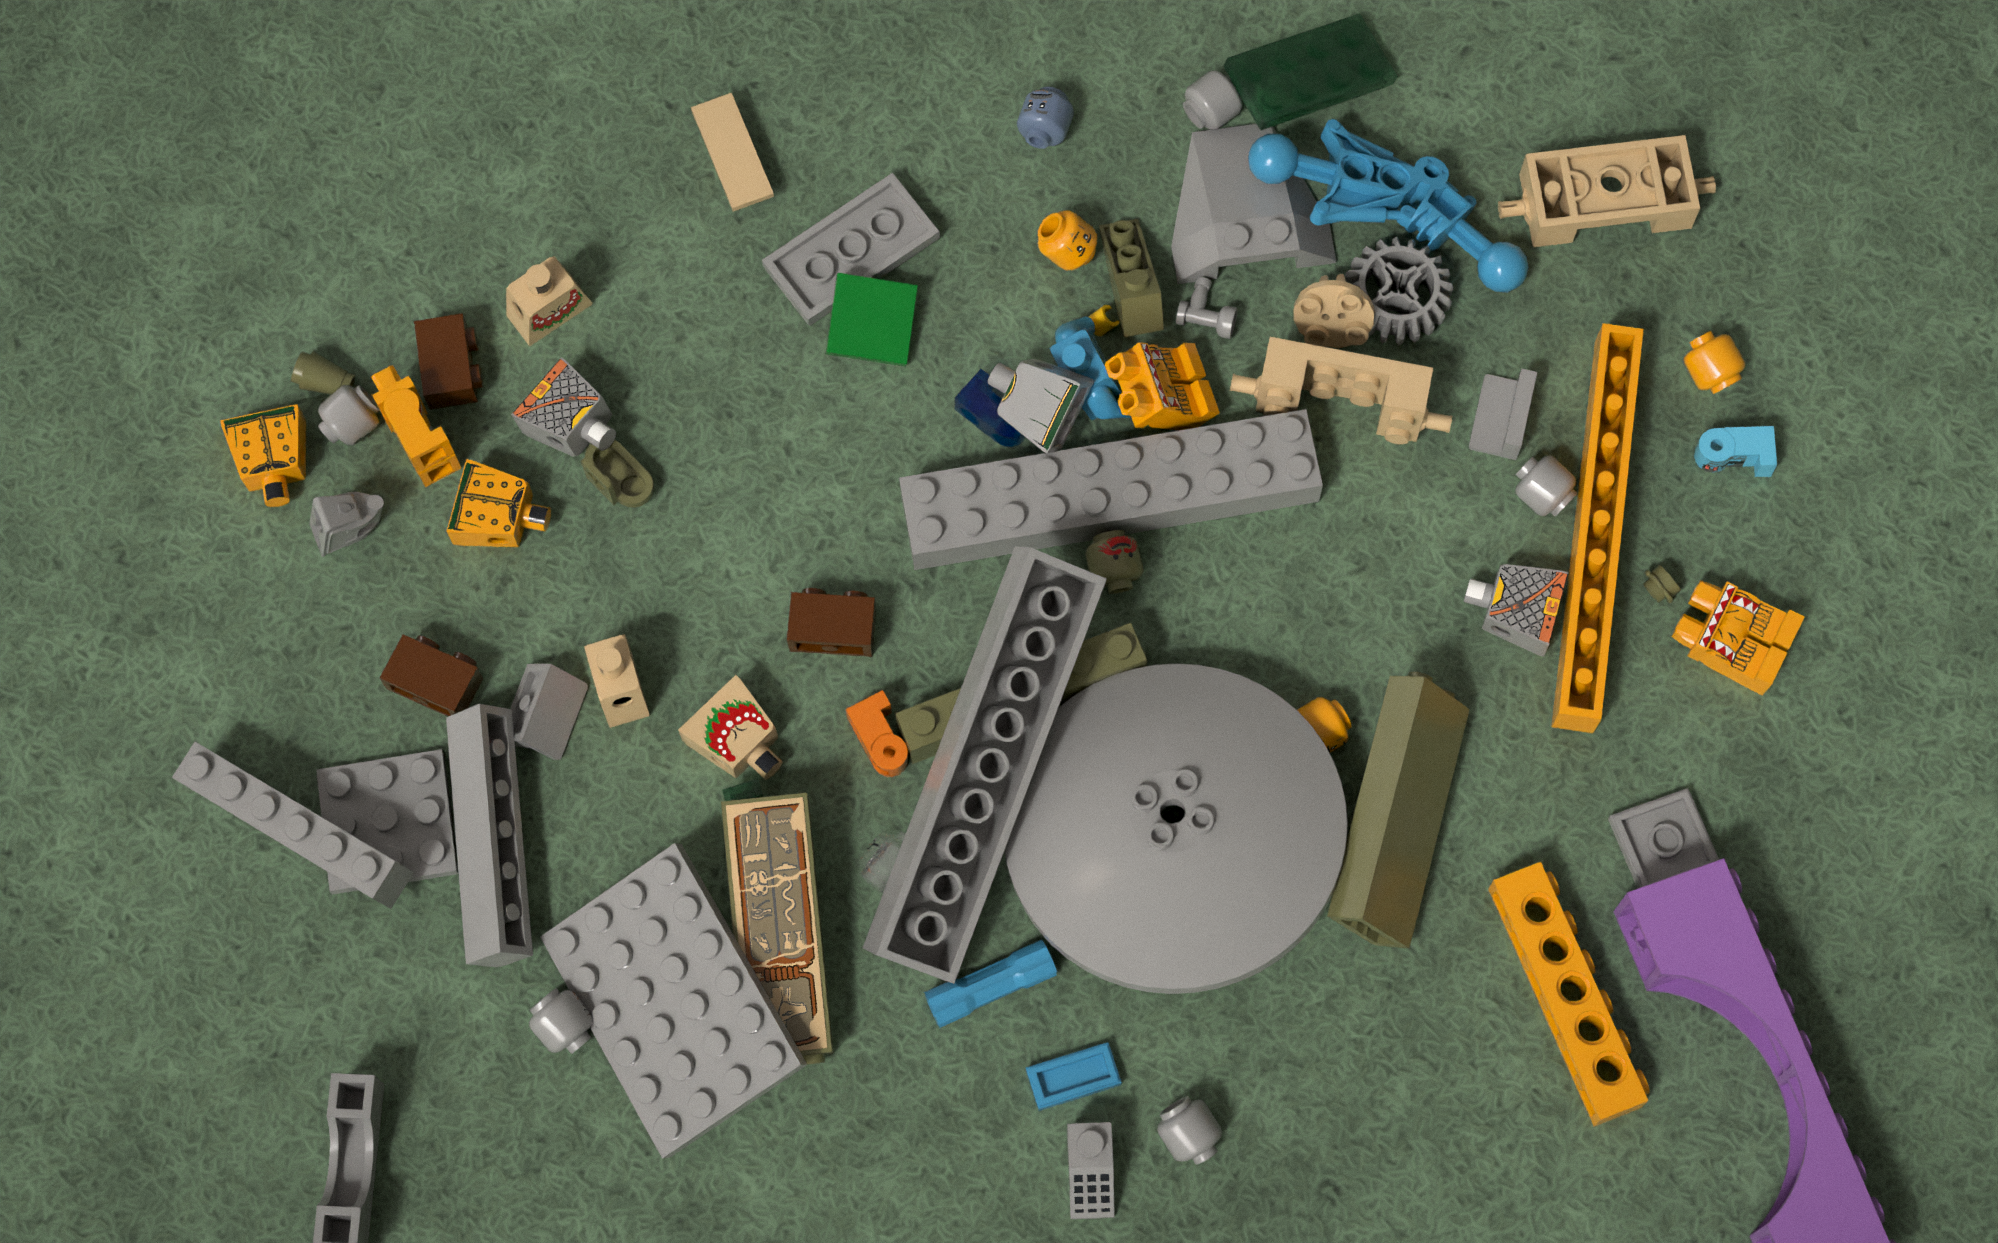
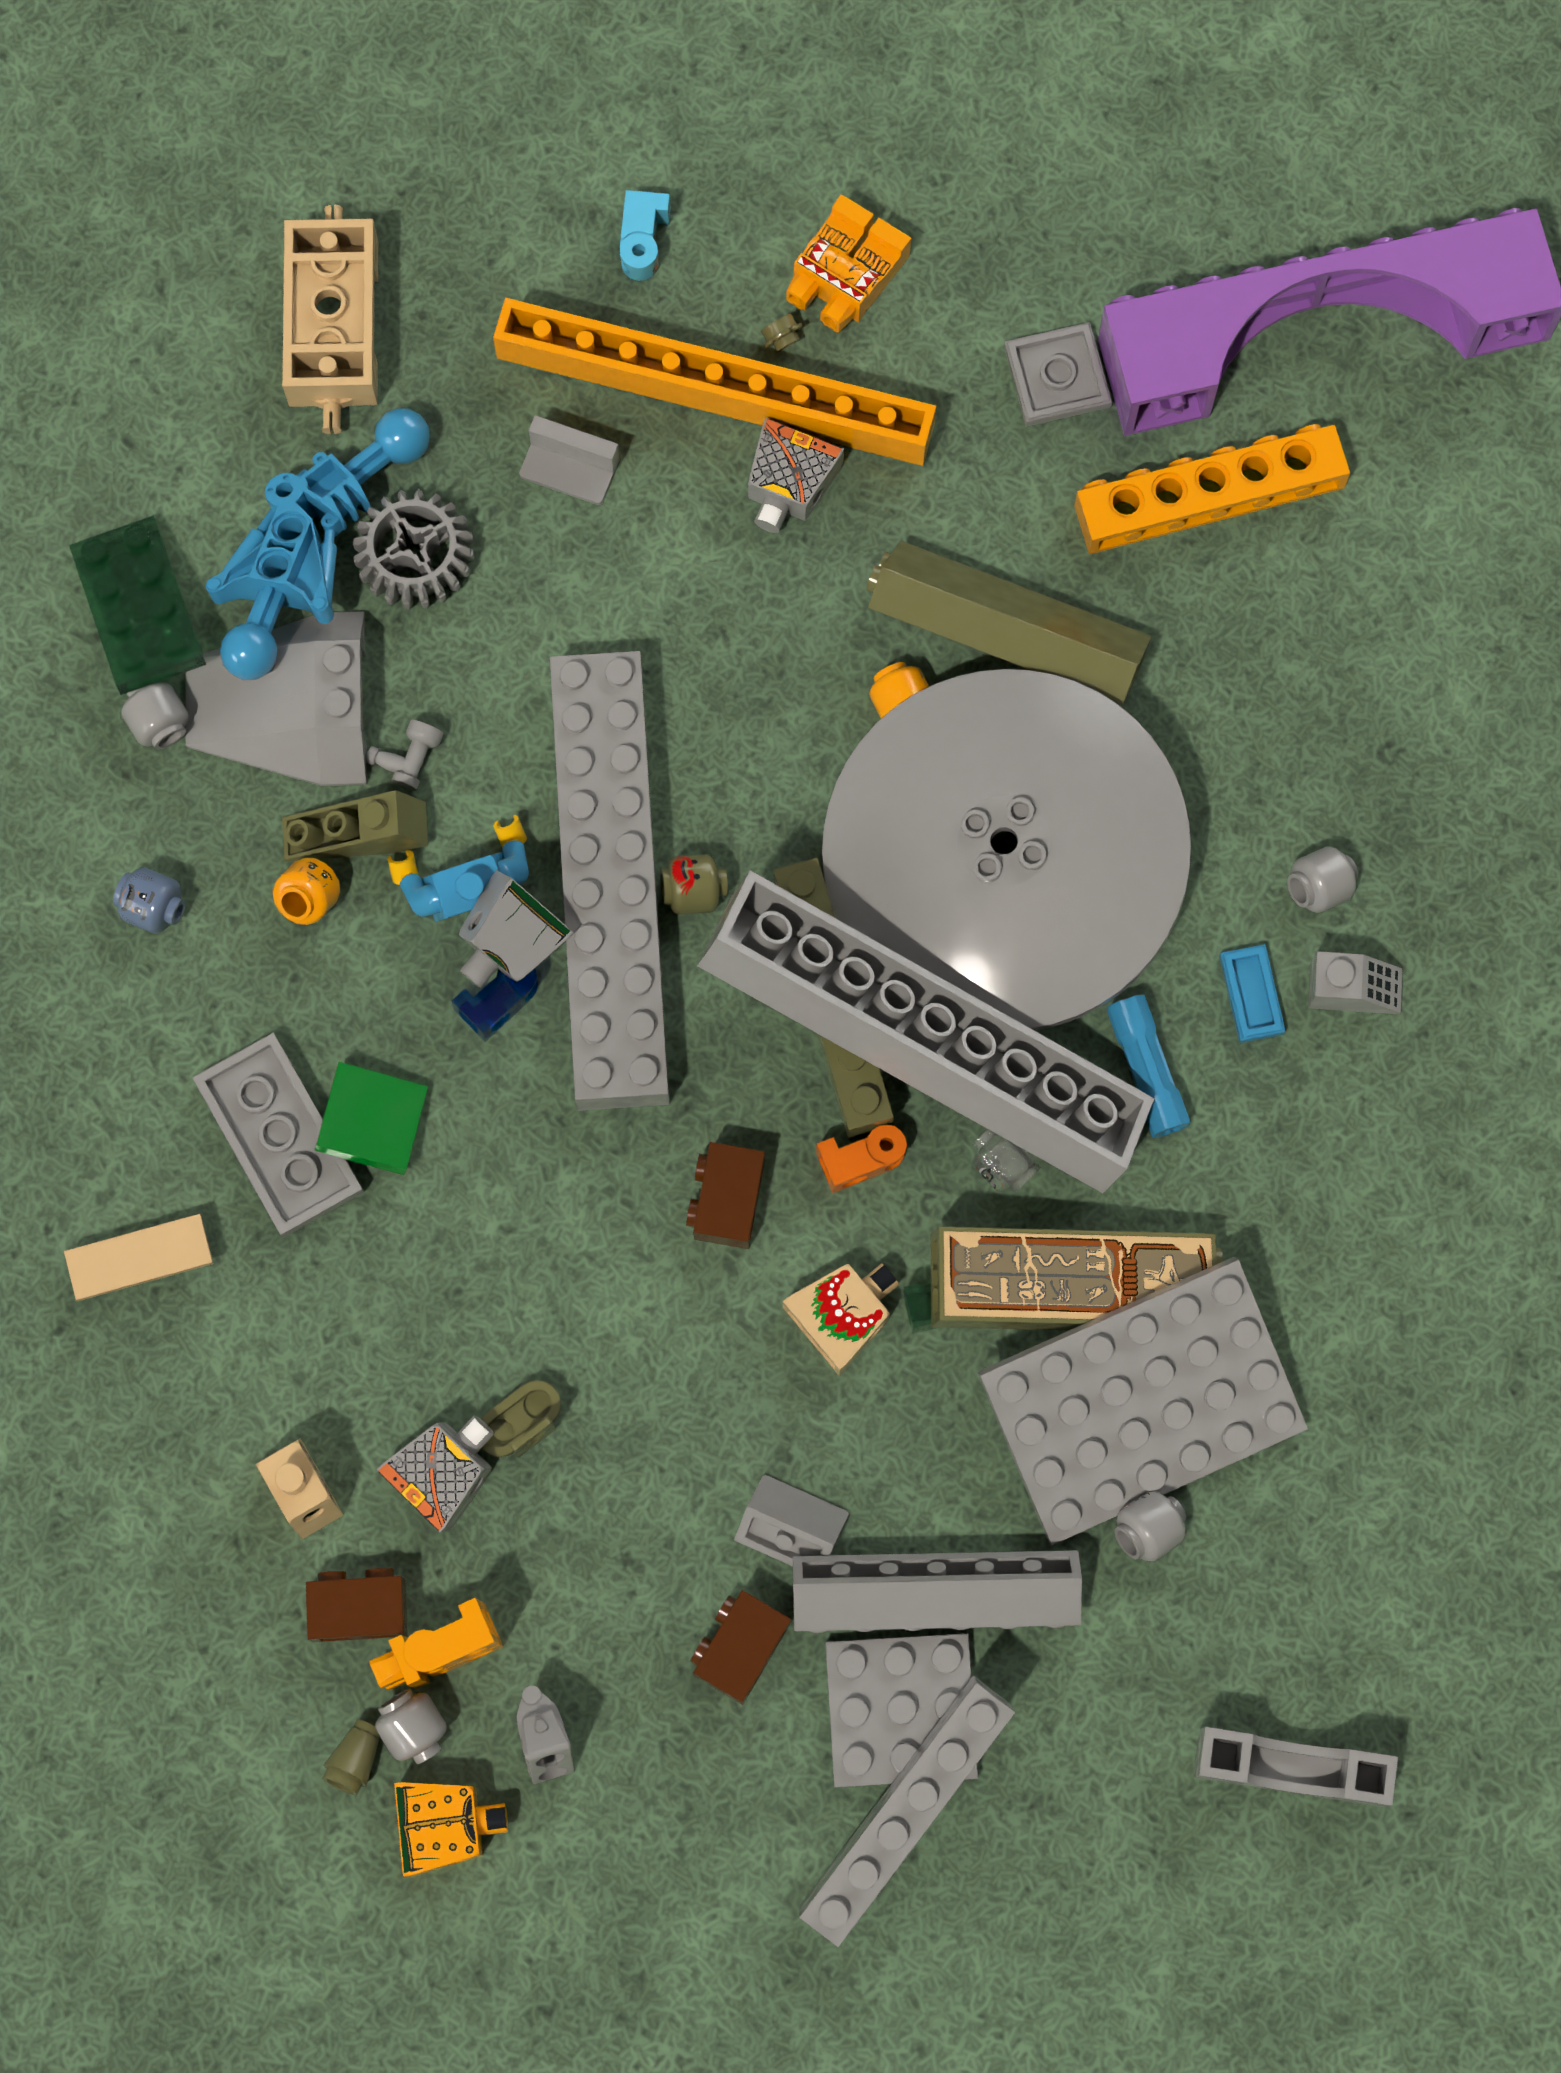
camera: 85 degrees left, 5 degrees up
light orange torso [446,459,551,547] -> none
tan torso [584,634,650,728] -> none
light orange hips [1105,342,1220,431] -> none
tan brick [1230,337,1453,444] -> none
tan plate [1294,274,1375,348] -> none
light grey head [1515,456,1577,517] -> none
light orange head [1683,331,1746,394] -> none

